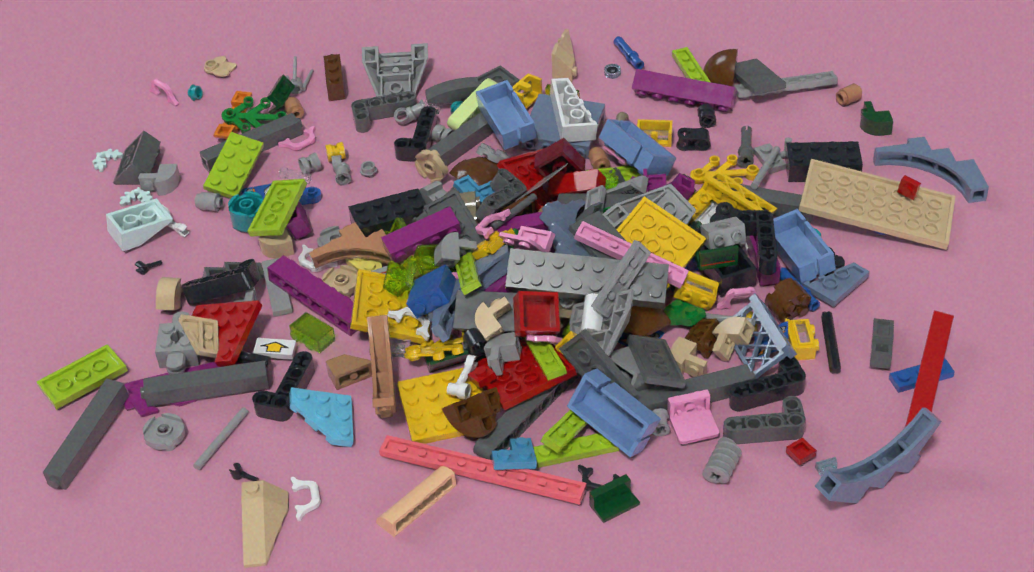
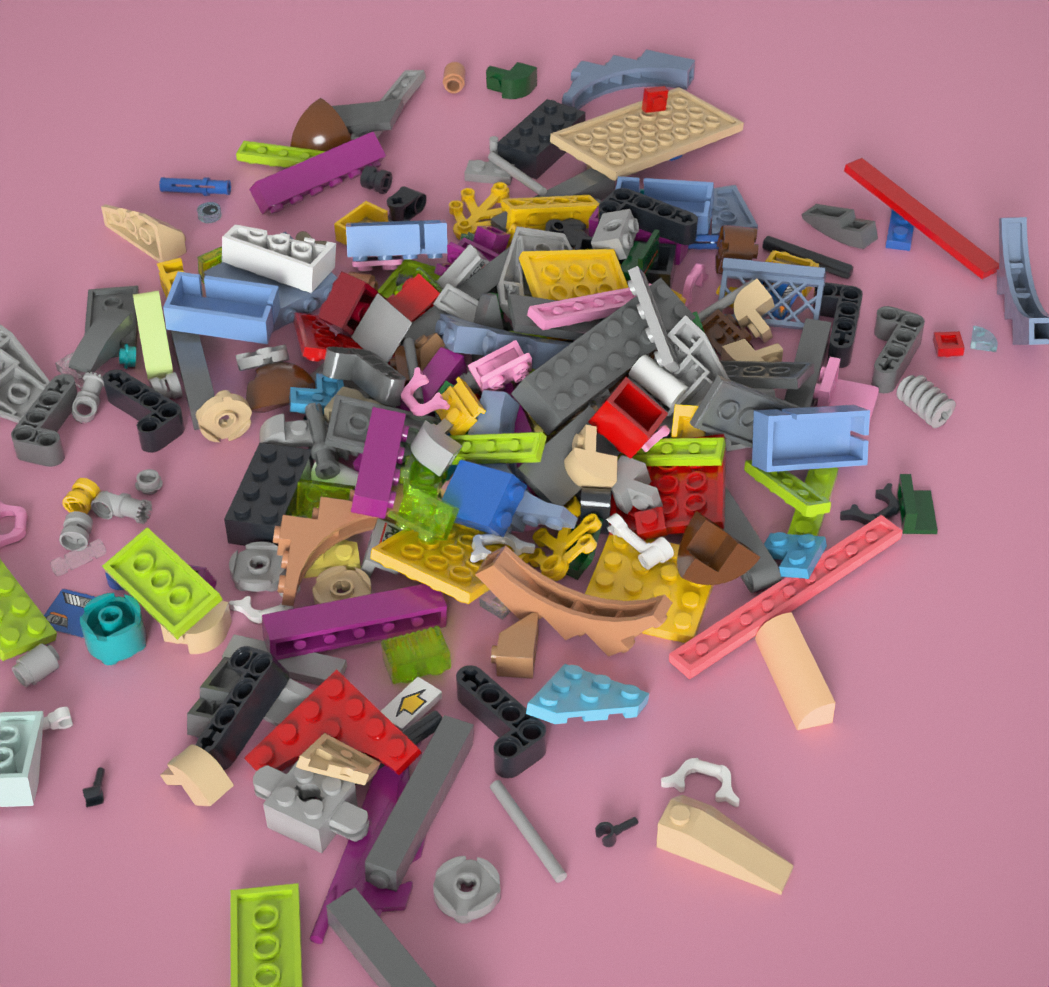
camera: 60 degrees left, 0 degrees up
dark grey pin [738,126,754,168] -> none

